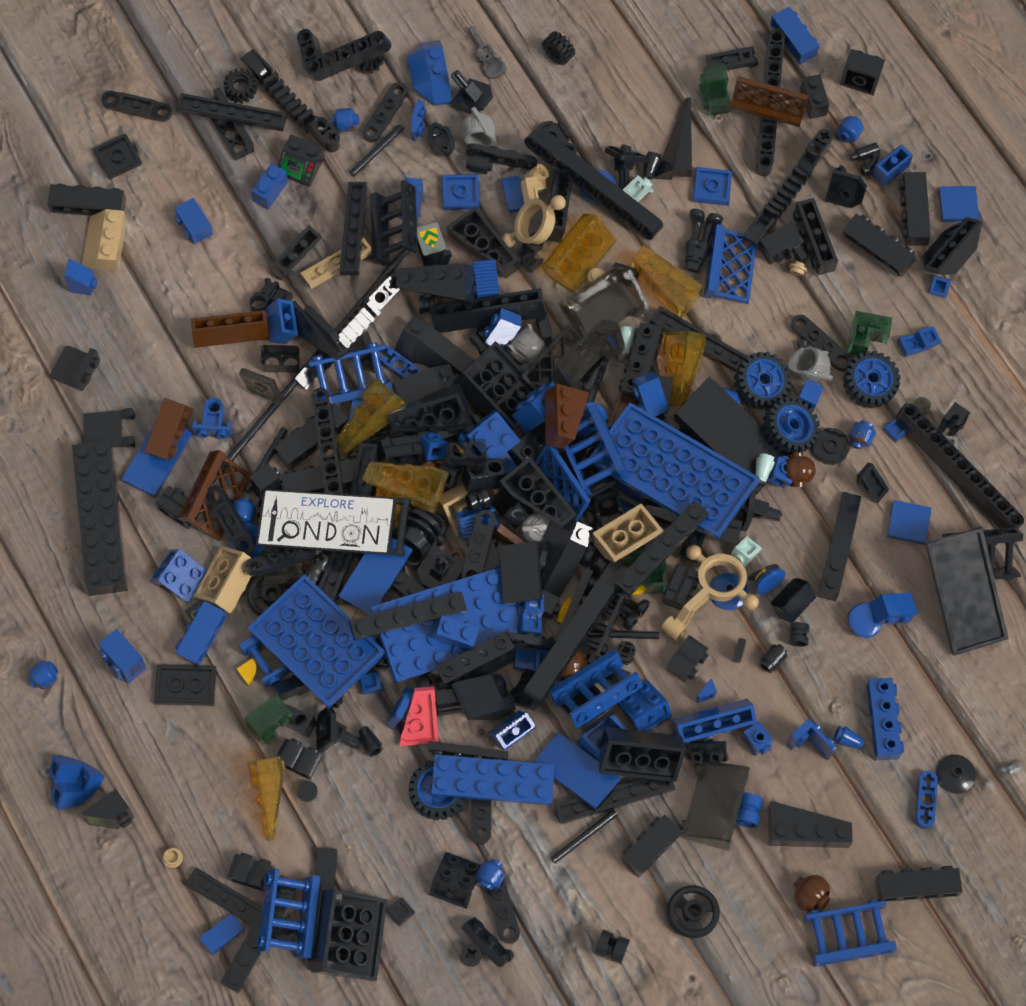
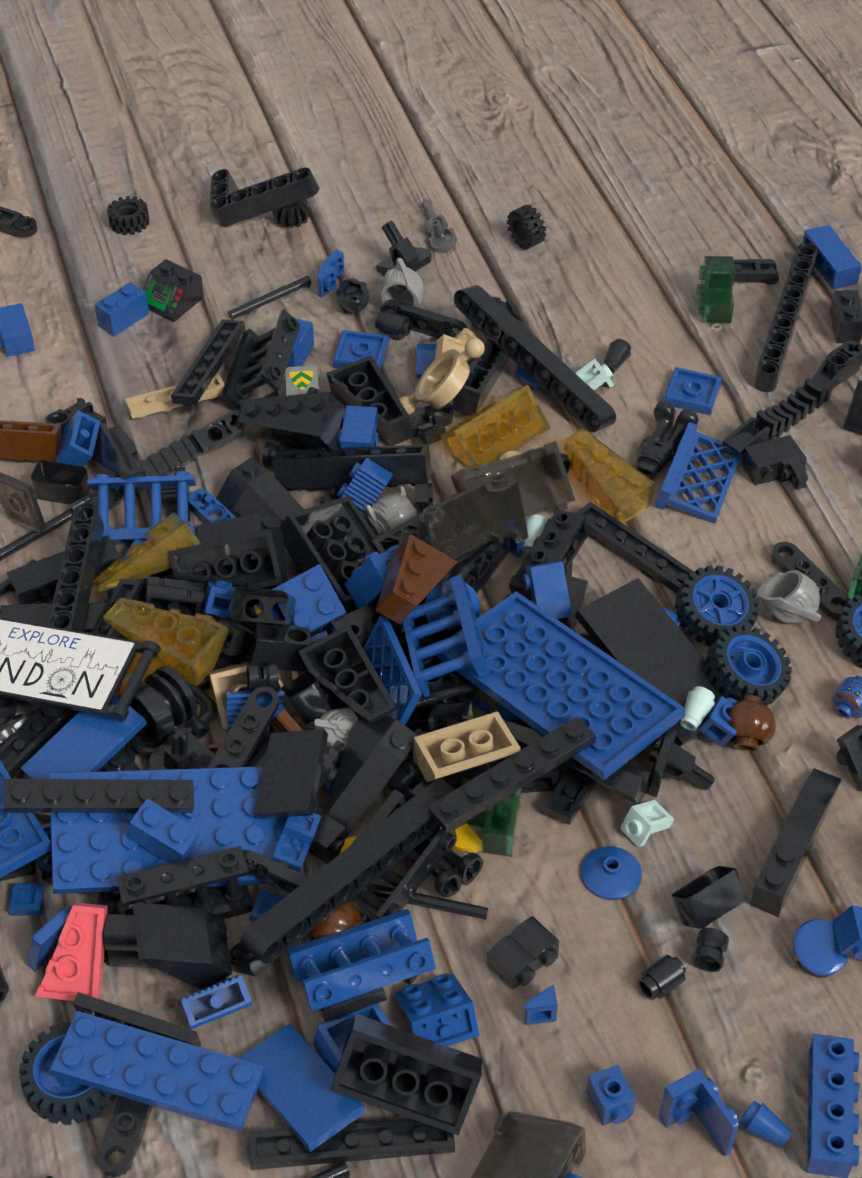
camera: 15 degrees right, 20 degrees down
black tile [176,93,287,132] -> none
black fence [210,87,255,161] -> none
black piece [240,49,340,153] -> none
black brick [268,225,322,281] -> none
blue head [332,108,359,132] -> none
black plate [363,82,408,143] -> none
blue wedge [407,40,452,106] -> none
black piece [604,144,650,188] -> none
black wheel [616,641,636,665] -> none
black wedge [655,97,692,180] -> none
tan piece [661,545,759,642] -> none
black brick [662,564,699,611] -> none
clear yellow wedge [663,331,706,407] -> none
blue brick [672,699,757,743] -> none
black hips [690,738,729,763] -> none
reddish brown fence [730,76,808,127] -> none
black tile [732,638,746,663] -> none
blue piece [748,564,786,596] -> none
tan plate [789,261,807,277] -> none
black brick [793,198,838,275] -> none
blue brick [796,380,824,410] -> none
black tile [811,428,850,465] -> none

